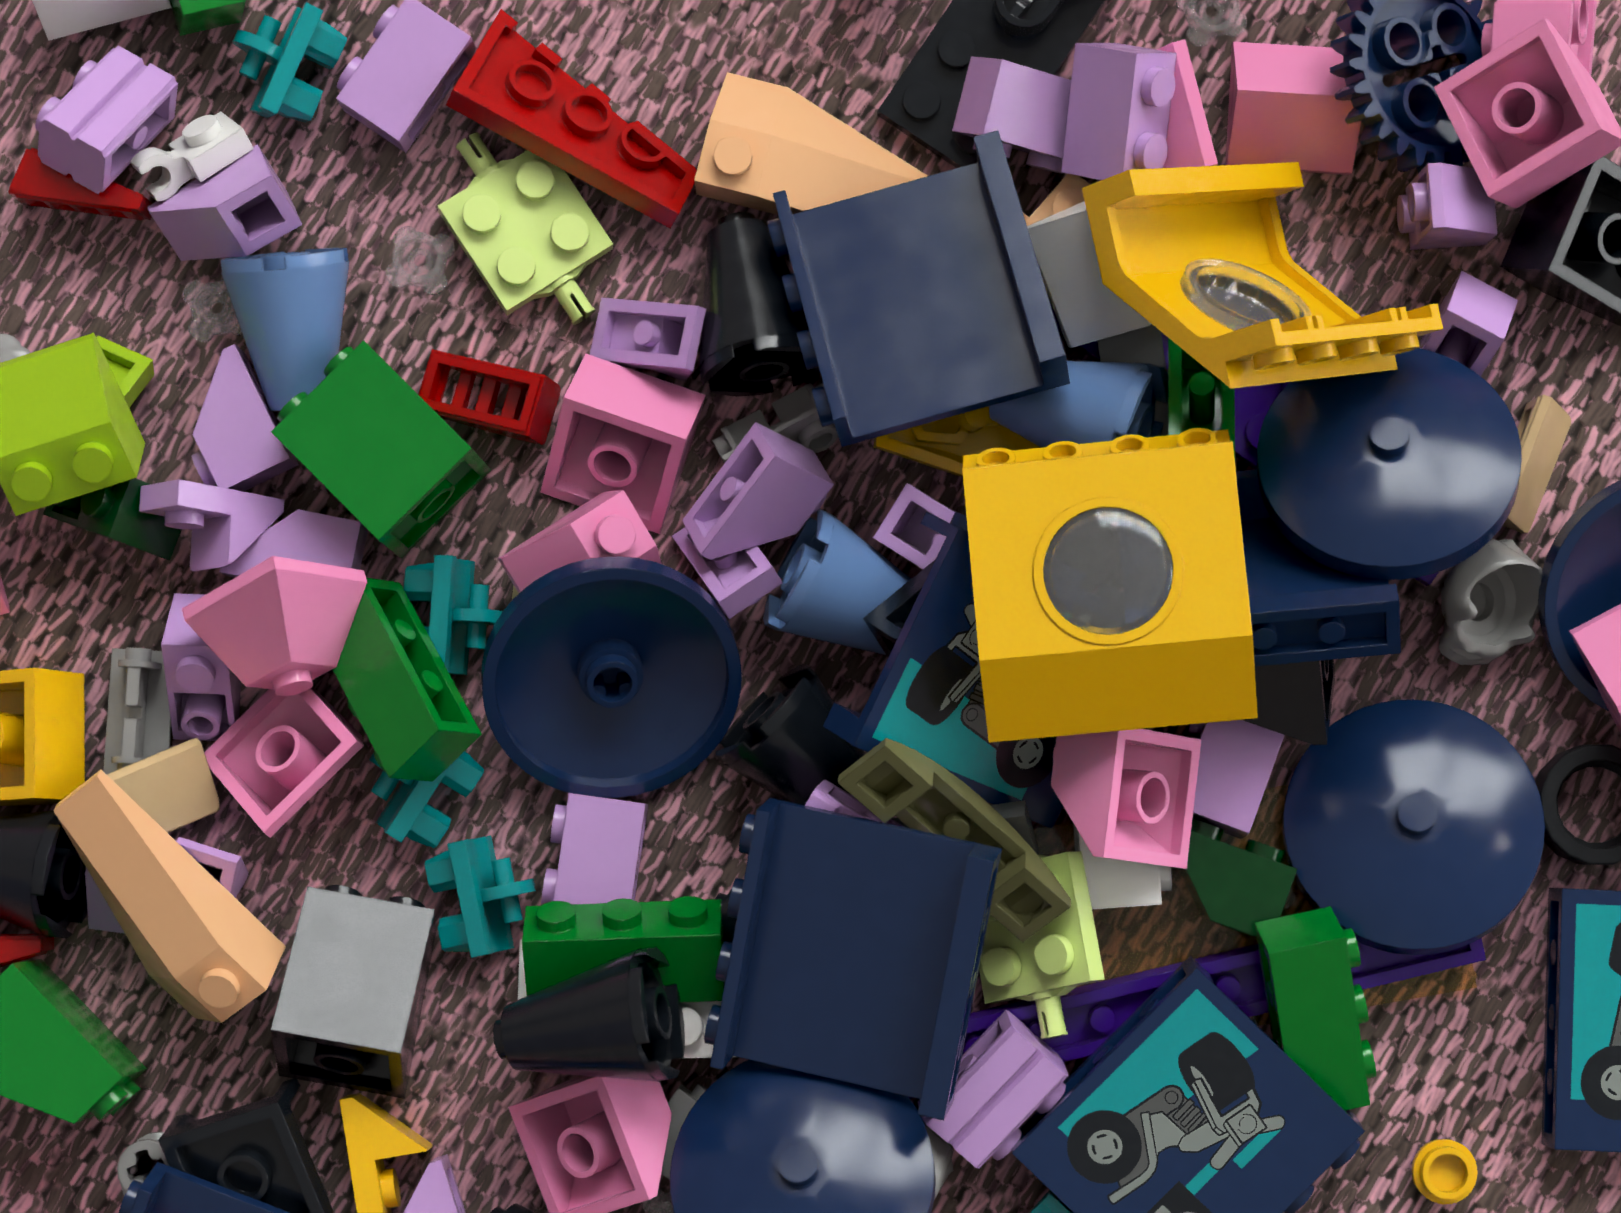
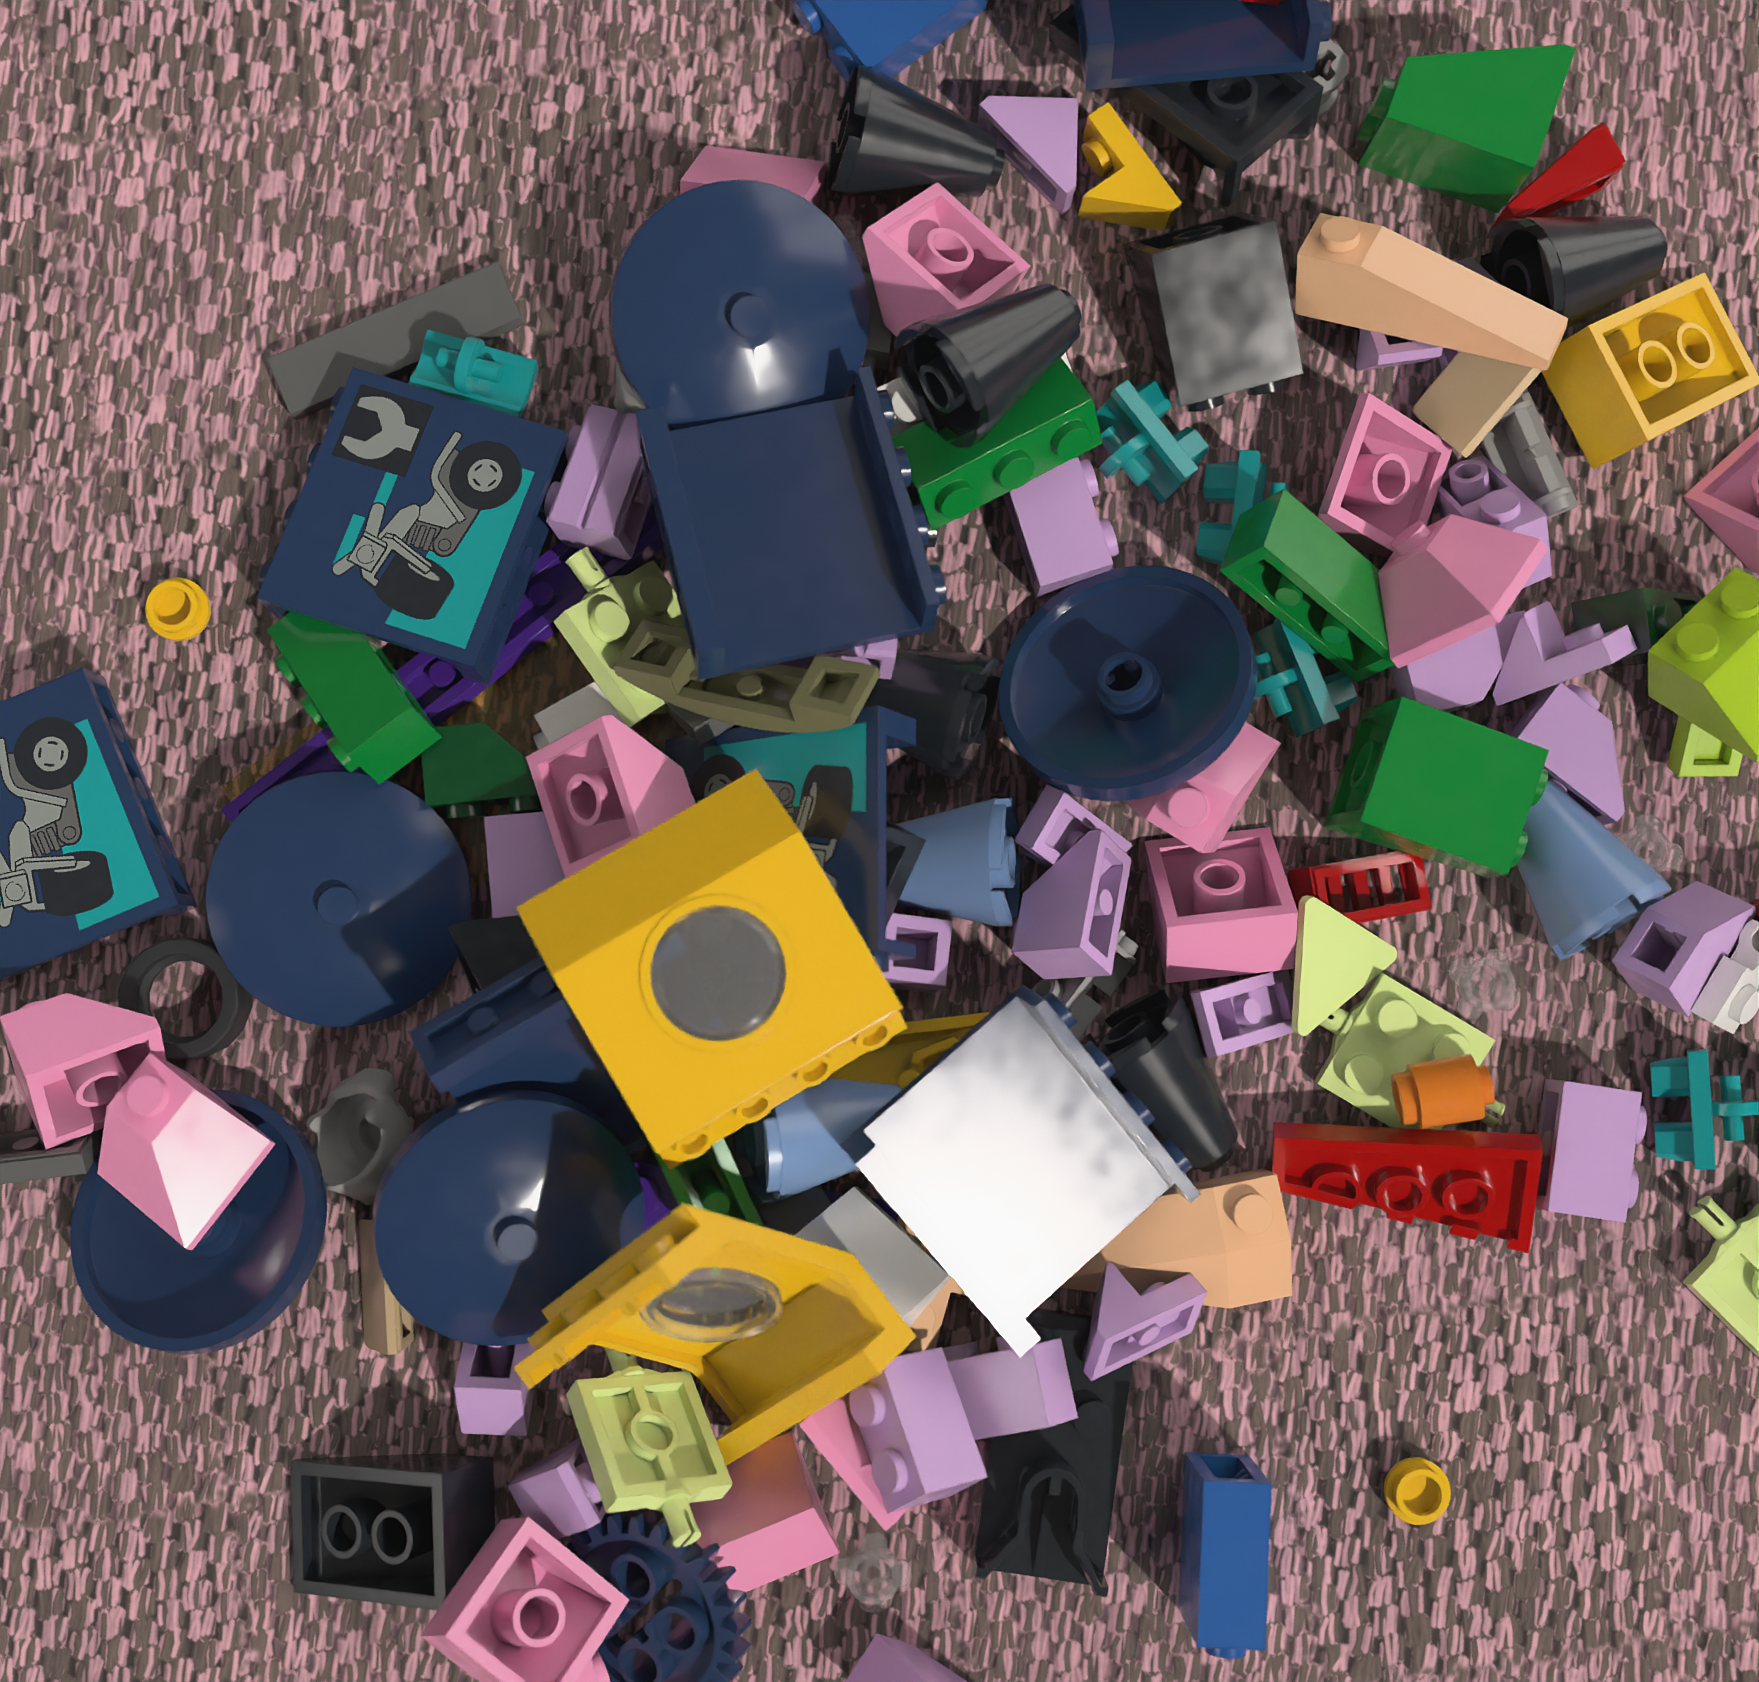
camera: 155 degrees right, 0 degrees up
none -> yellowish green plate [566,1347,733,1547]
none -> lavender slope [1084,1261,1207,1381]
none -> yellowish green piece [1291,895,1397,1036]
none -> orange brick [1391,1054,1495,1129]

